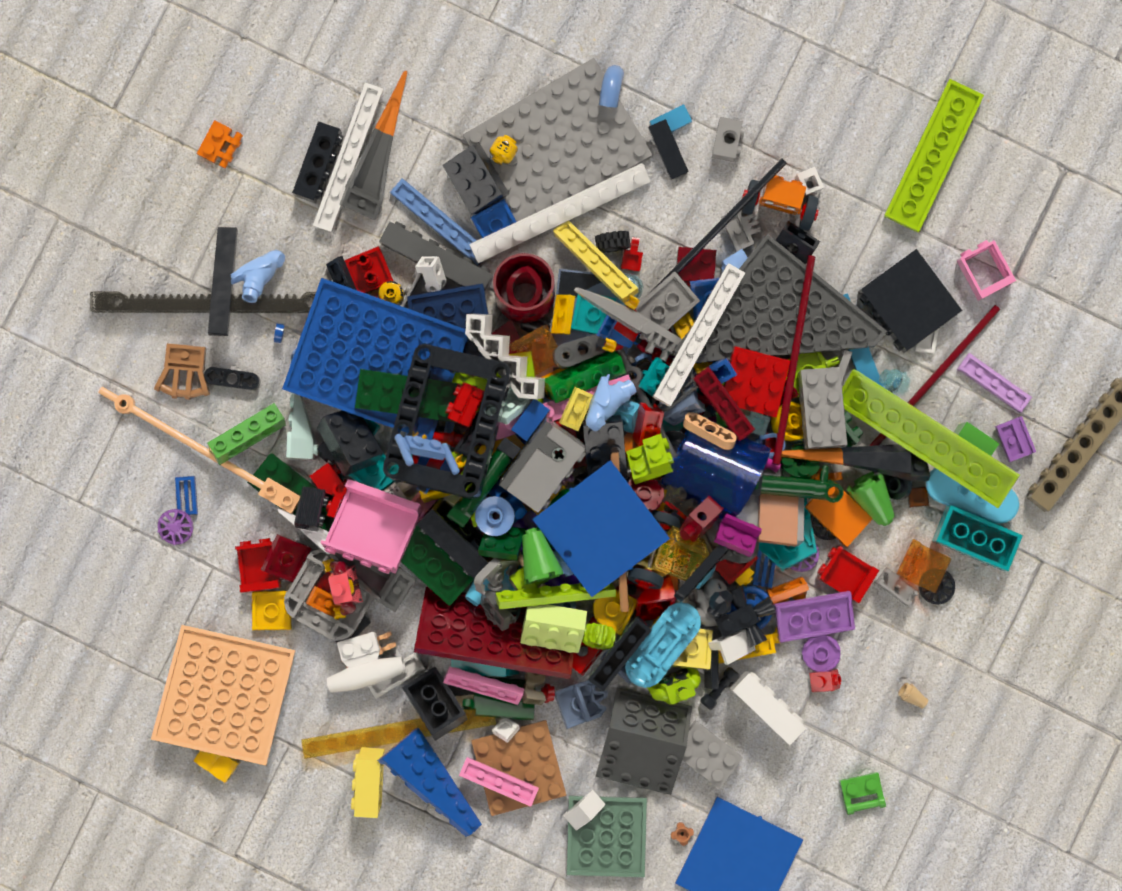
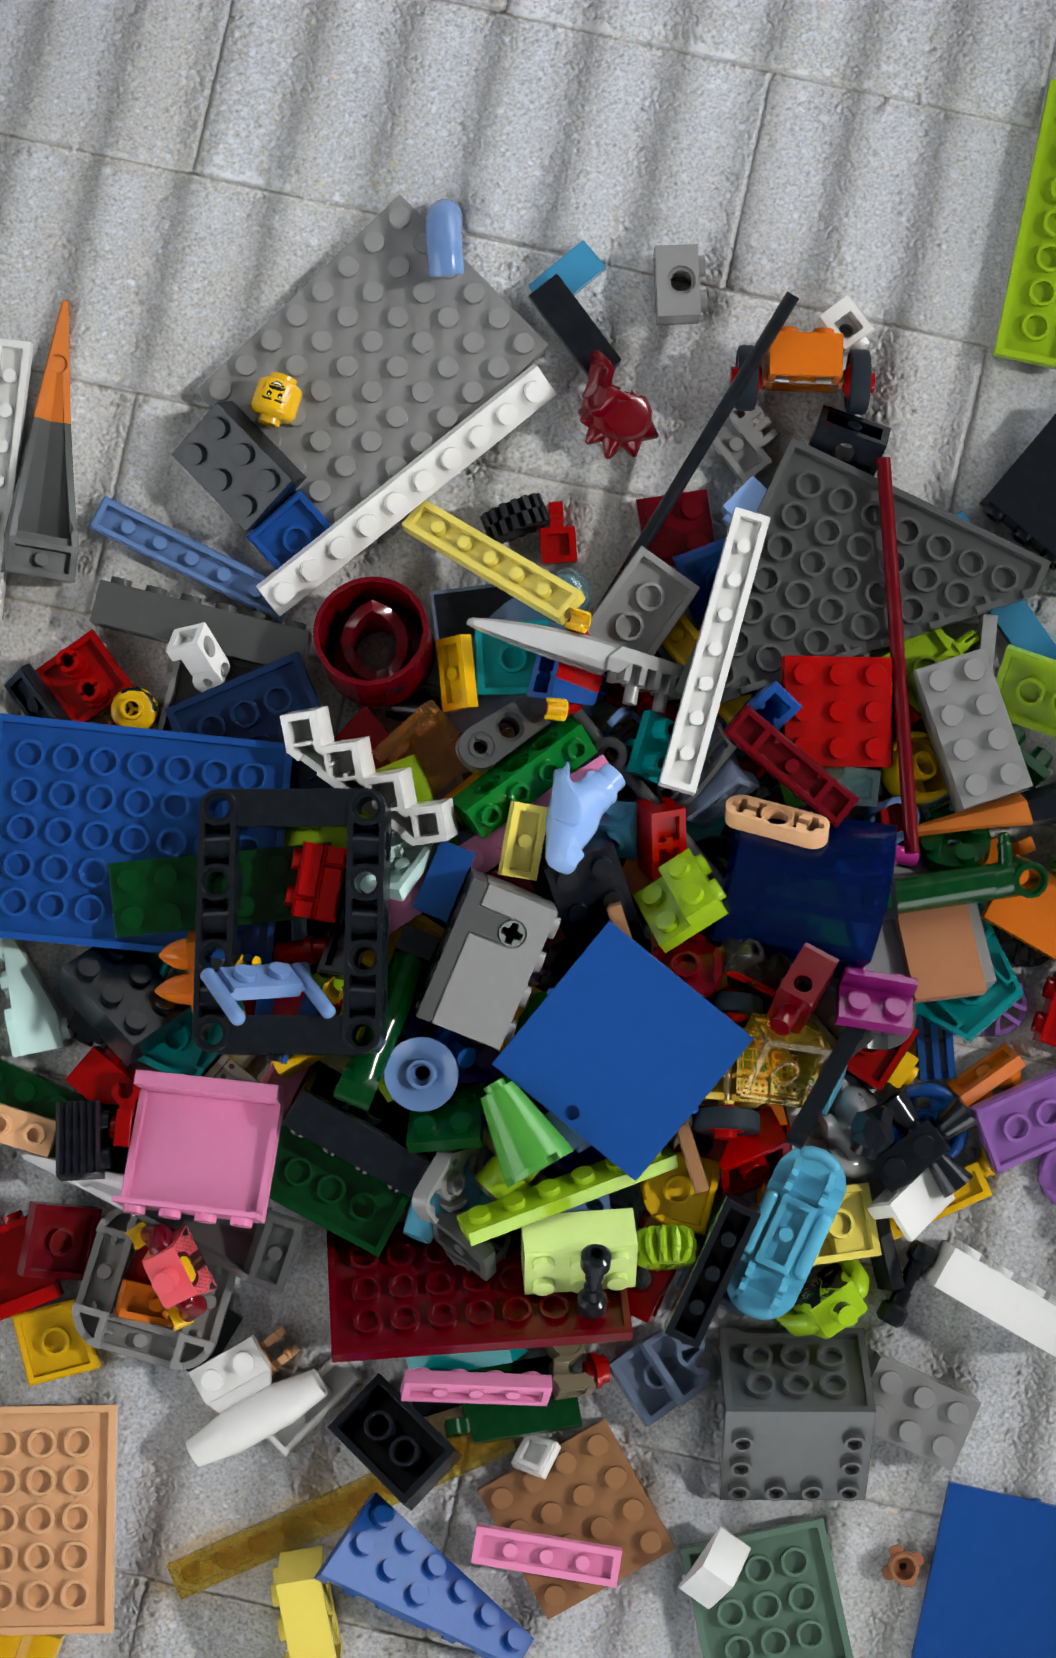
camera: 15 degrees left, 0 degrees up
none -> orange tile [155,930,196,1013]
none -> black piece [577,1244,612,1319]
none -> dark red head [578,350,659,459]

